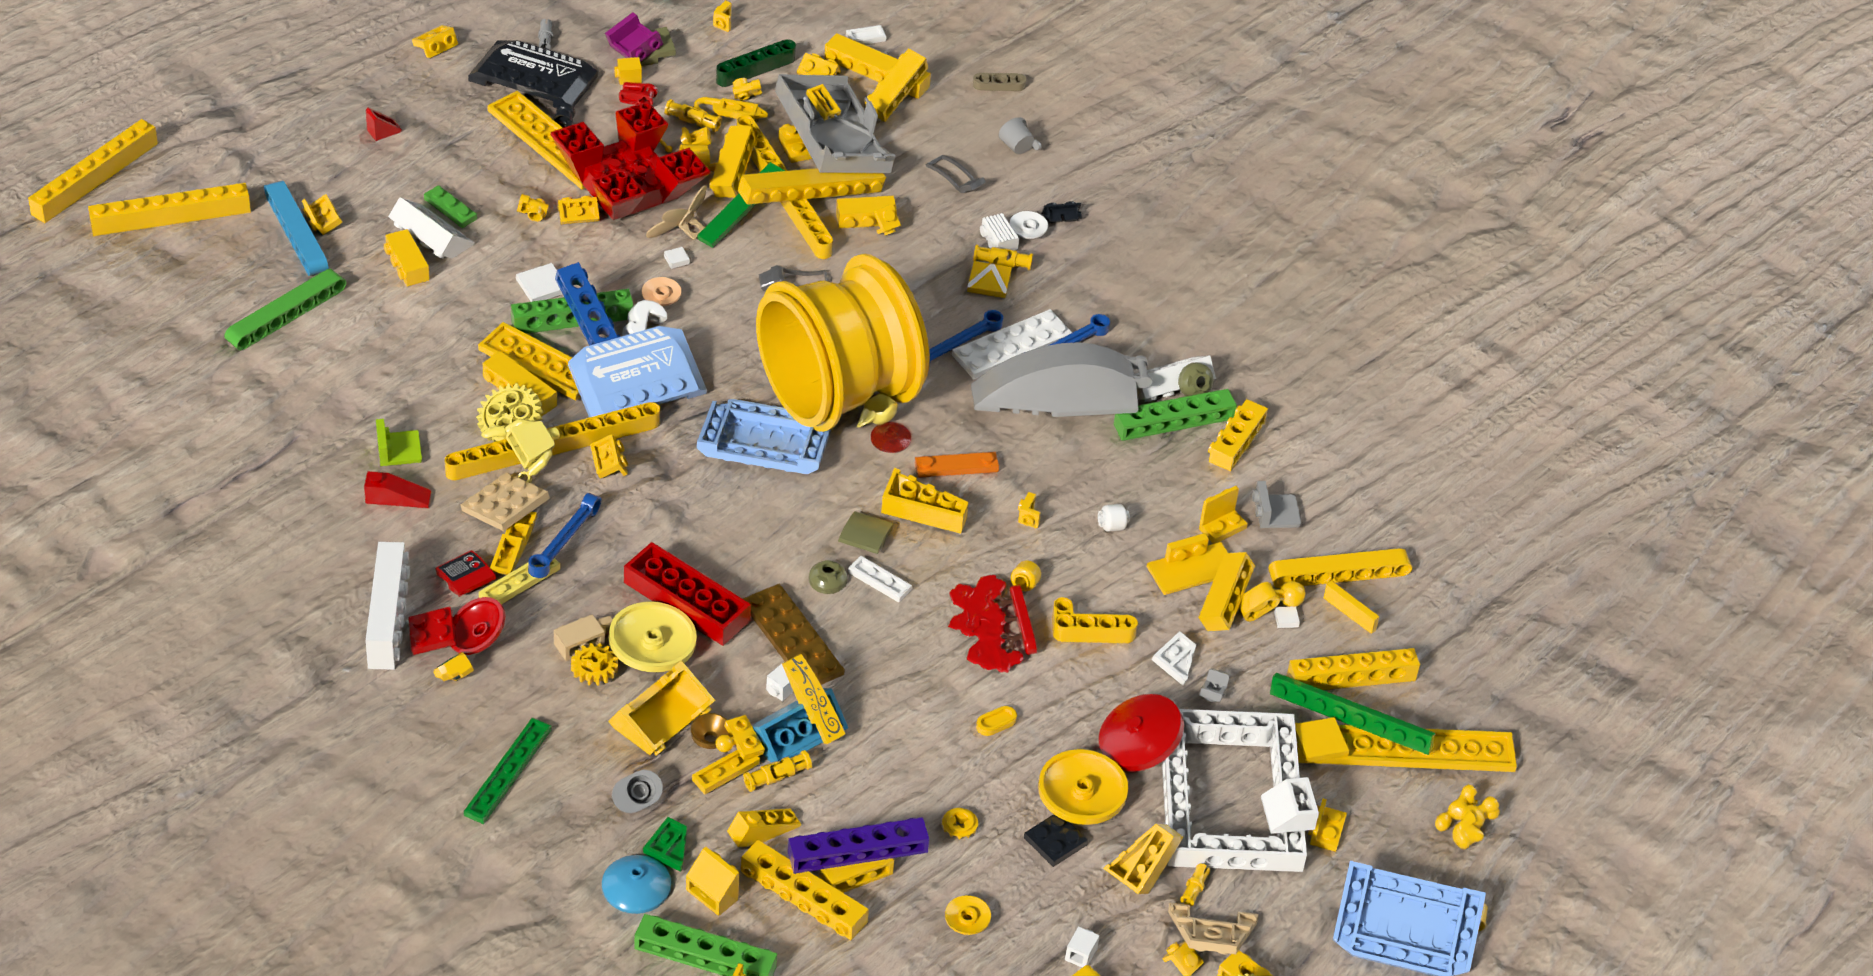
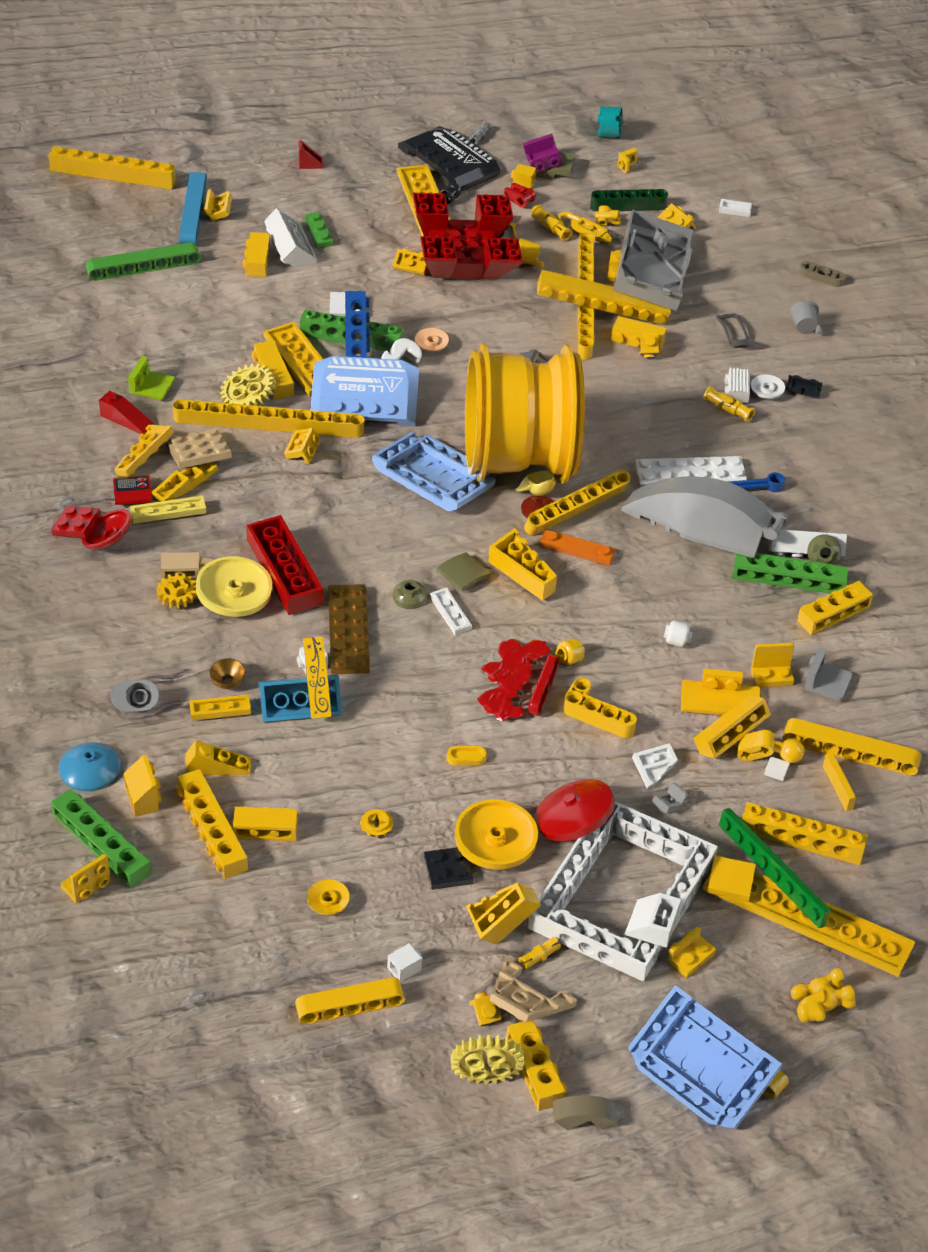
camera: 30 degrees right, 0 degrees up
yellow brick [28,119,158,223] -> none
white brick [365,542,410,670] -> none
yellow bracket [412,25,458,58] -> none
yellow rock [433,652,474,681] -> none
green tile [464,718,552,825] -> none
light yellow torso [481,419,560,483] -> none
yellow plate [517,194,549,222] -> none
blue piece [528,493,601,578] -> none
yellow windscreen [608,660,716,756] -> none
green wing [643,817,687,872] -> none
tan piece [646,185,707,240] -> none
white tile [664,247,689,269] -> none
yellow bracket [680,127,711,145] -> none
green tile [697,162,785,248] -> none
yellow brick [710,126,756,198] -> none
yellow plate [715,715,765,760] -> none
yellow piece [743,750,812,792] -> none
dark purple brick [788,817,929,874] -> none
yellow tile [806,84,841,121] -> none
yellow brick [824,33,931,99] -> none
yellow brick [865,48,928,122] -> none
blue piece [929,310,1003,364] -> none
yellow tile [967,261,1012,298] -> none
yellow bracket [1018,492,1041,528] -> none
none -> yellow wing [114,425,174,477]
none -> yellow beam [524,470,630,536]

